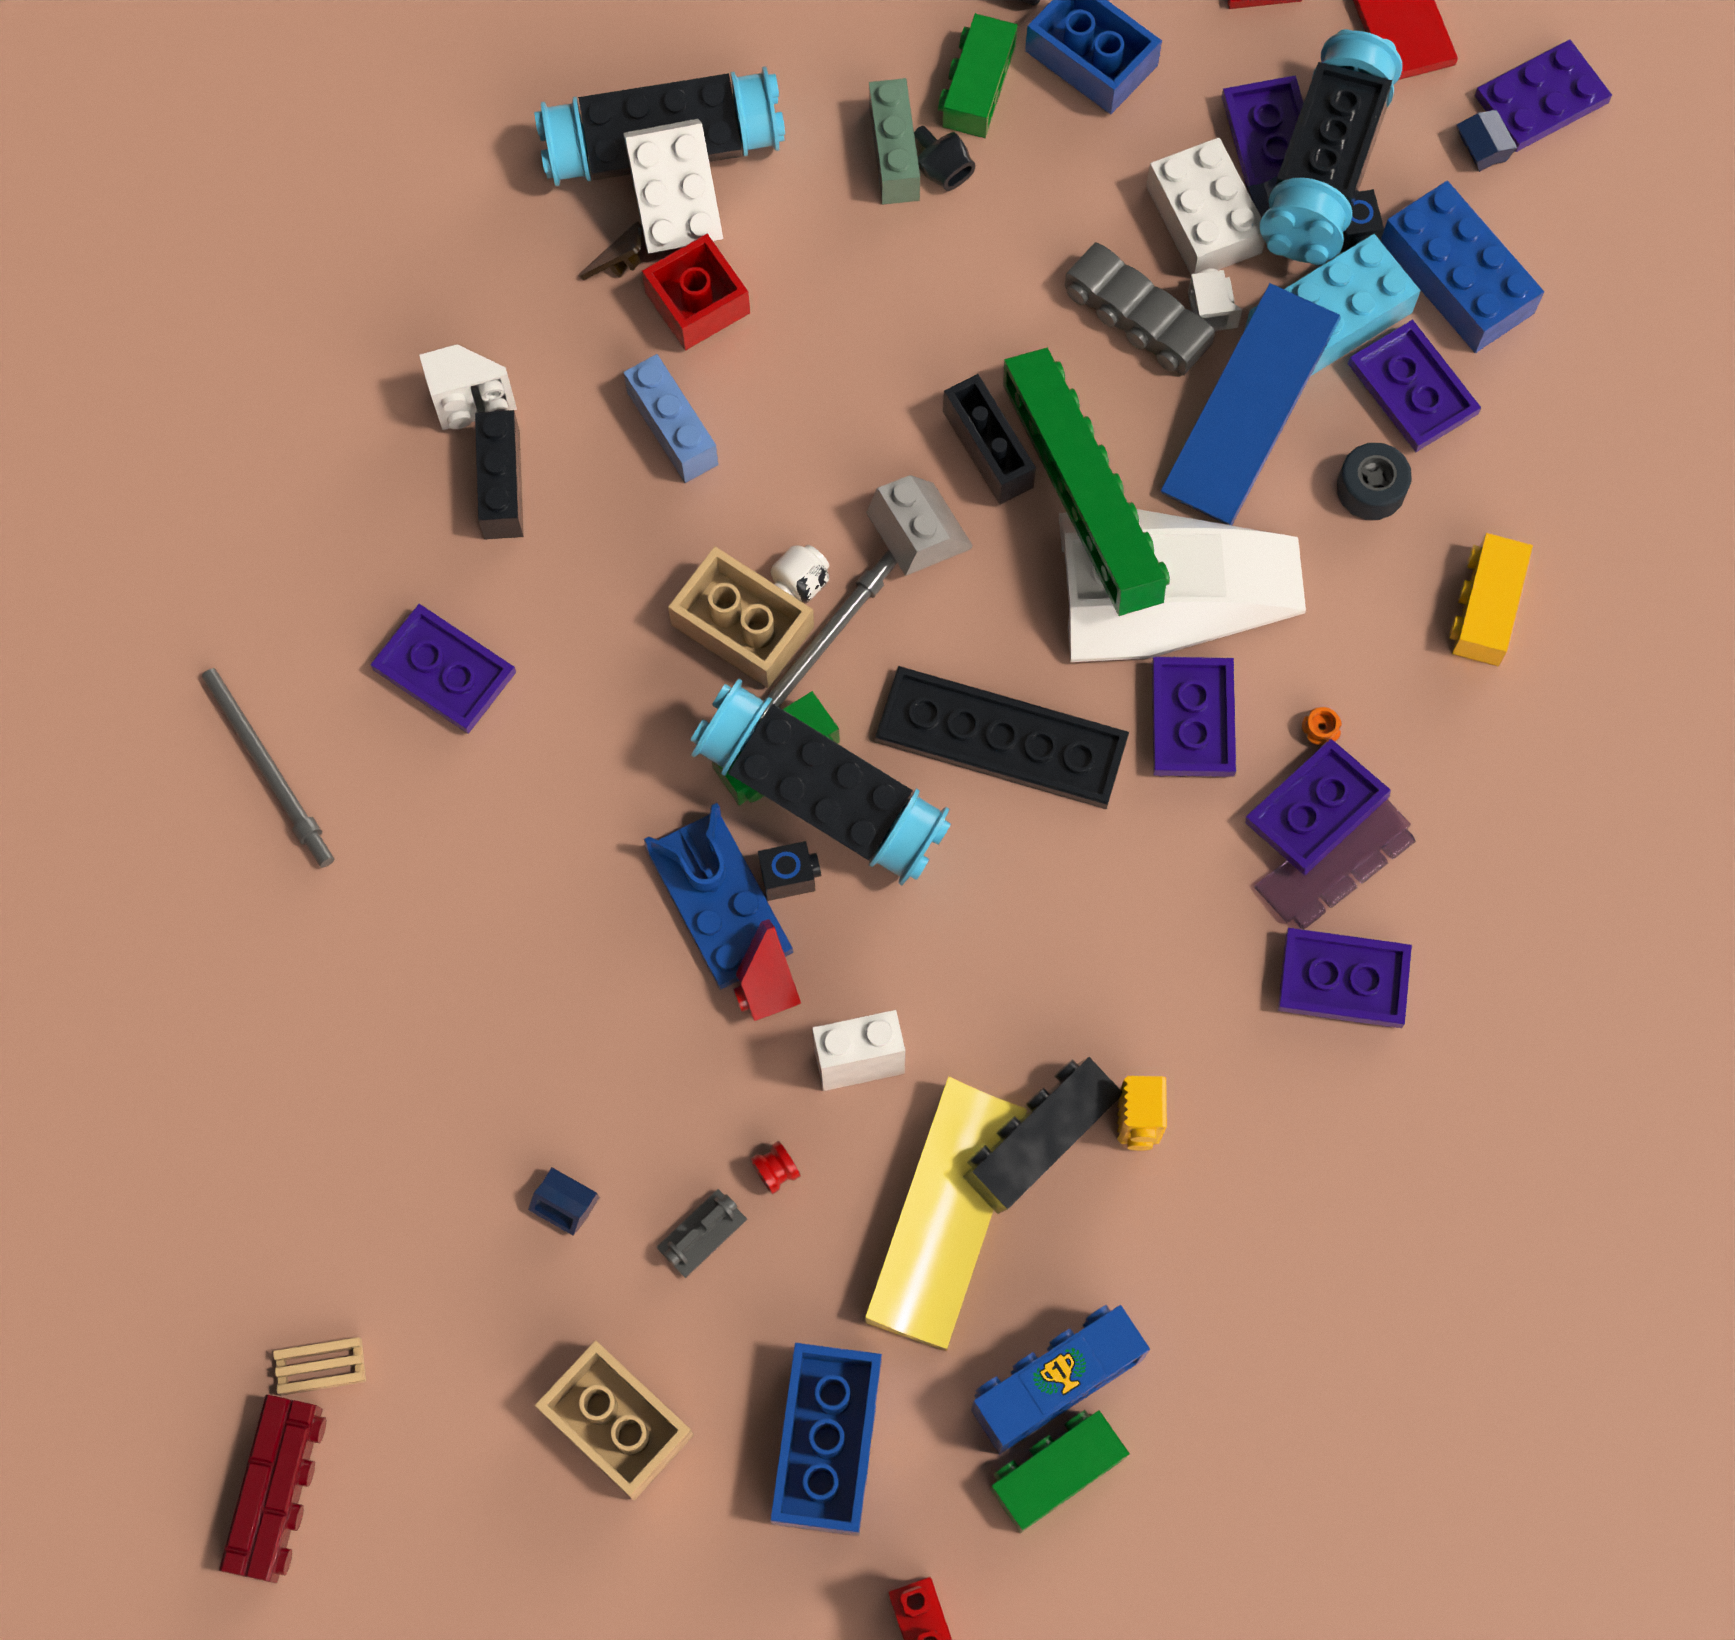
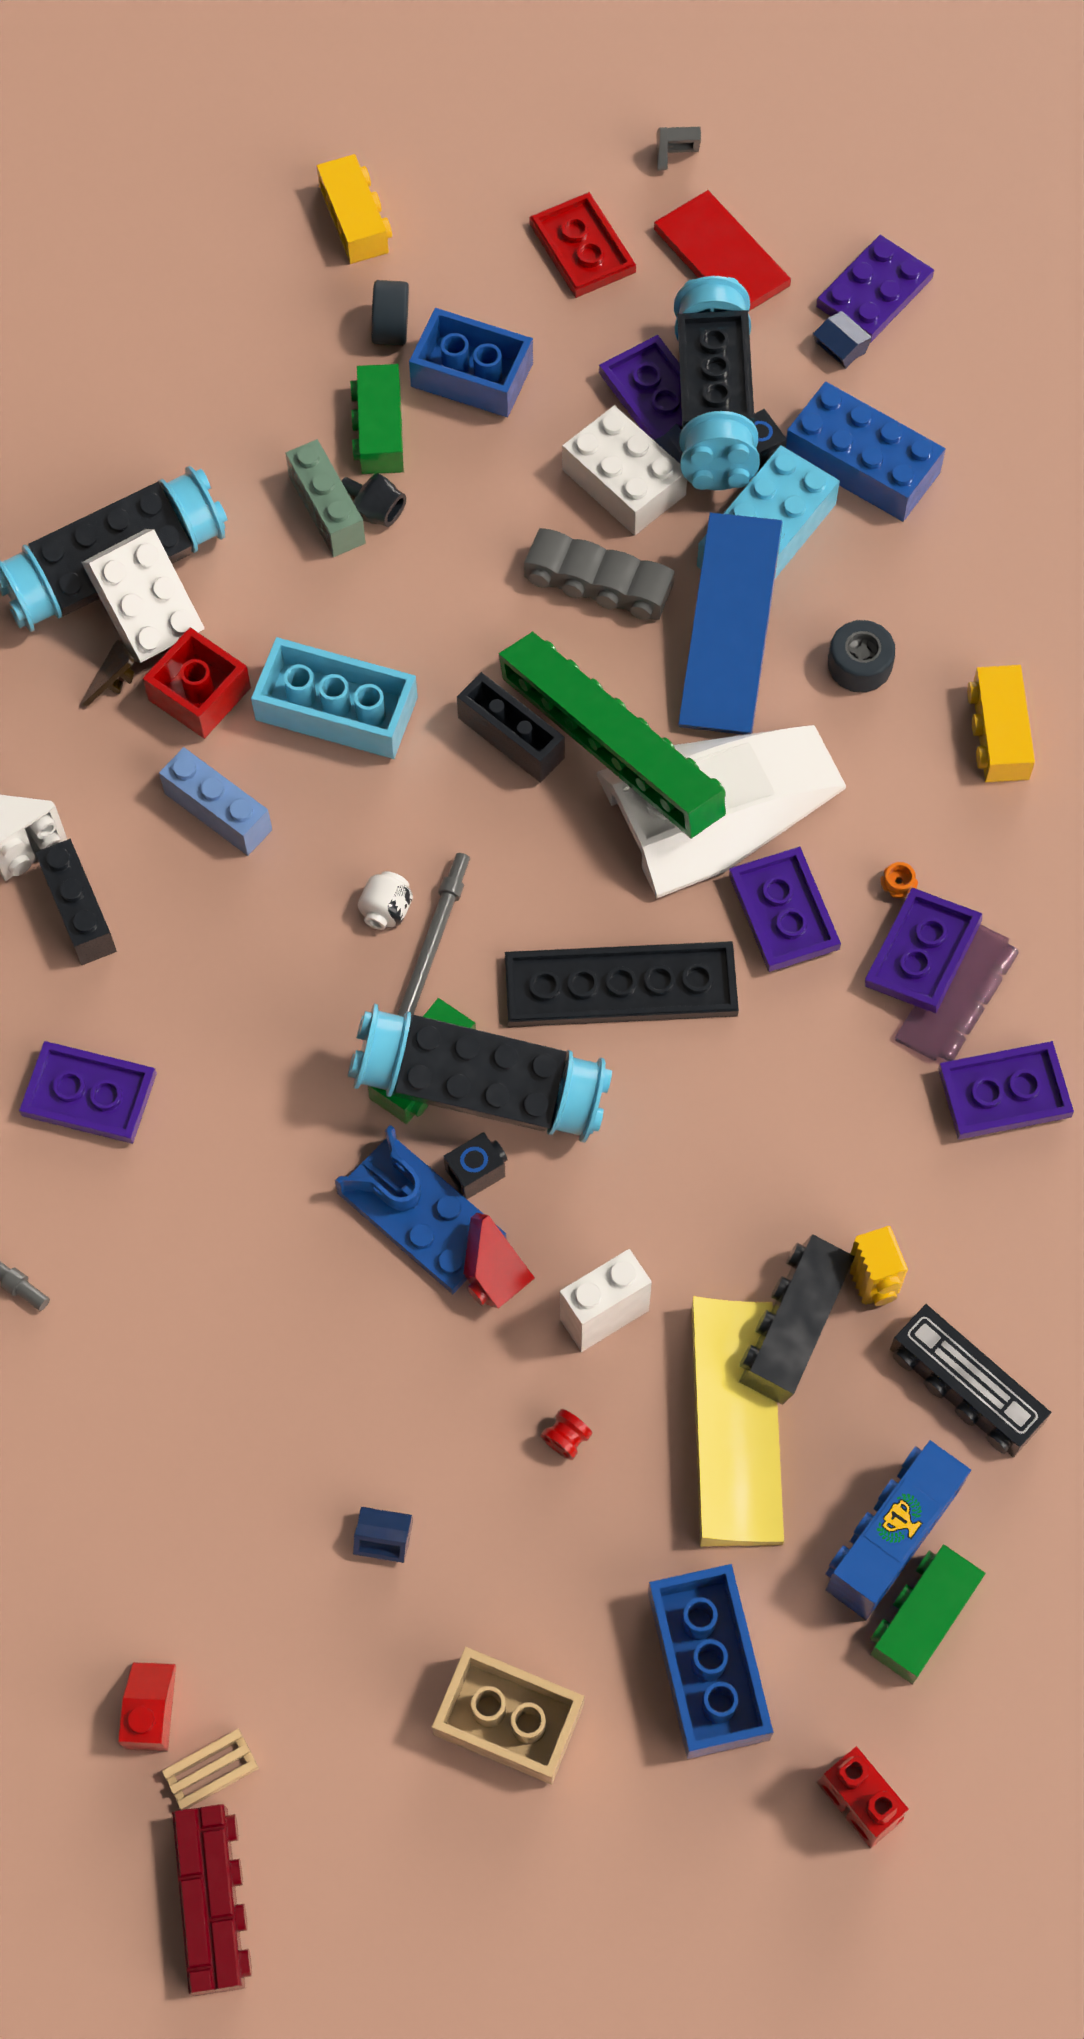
camera: 20 degrees left, 5 degrees down
dark grey hinge [656,1189,748,1278] -> none
tan brick [668,546,814,688] -> none
light grey slope [866,475,973,576] -> none
white window [1188,269,1242,331] -> none
dark purple plate [1348,320,1481,452] -> none
none -> red slope [118,1662,176,1751]
none -> medium azure brick [251,637,418,759]
none -> black brick [890,1304,1052,1458]

